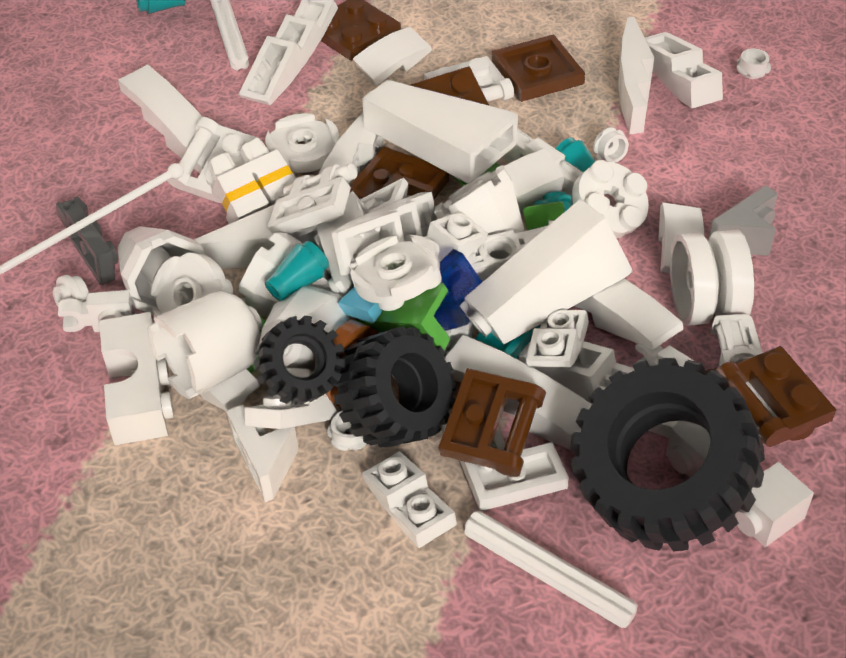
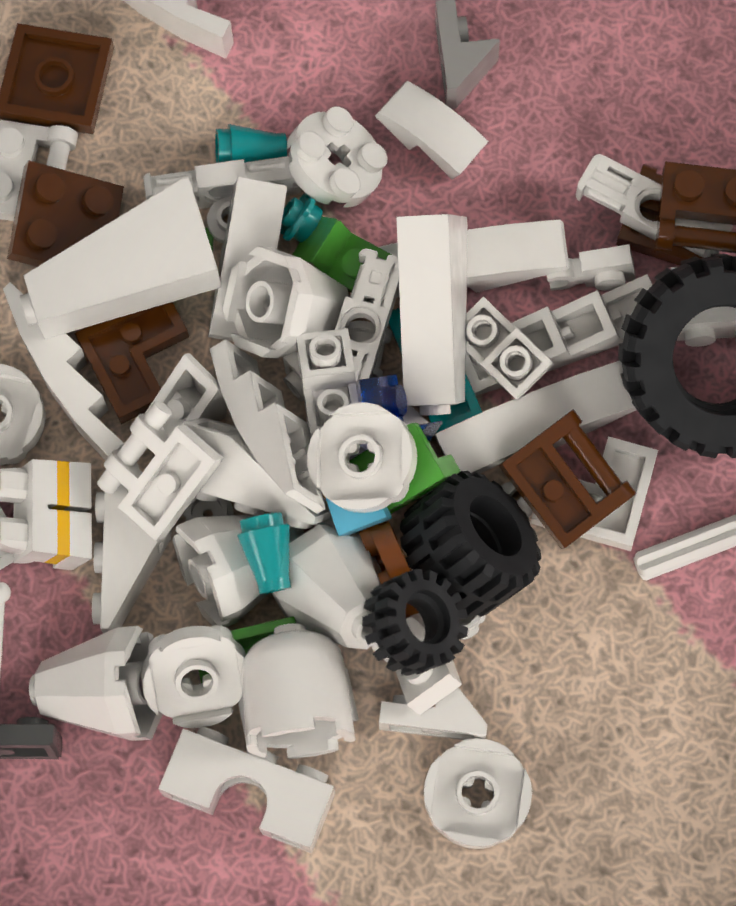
camera: 55 degrees left, 25 degrees up
white plate [53,275,89,306] -> none
white plate [58,290,136,332] -> none
white slope [362,451,457,548] -> none
white plate [593,127,629,163] -> none
white wheel [670,230,754,326] -> none
none -> white plate [424,738,532,849]

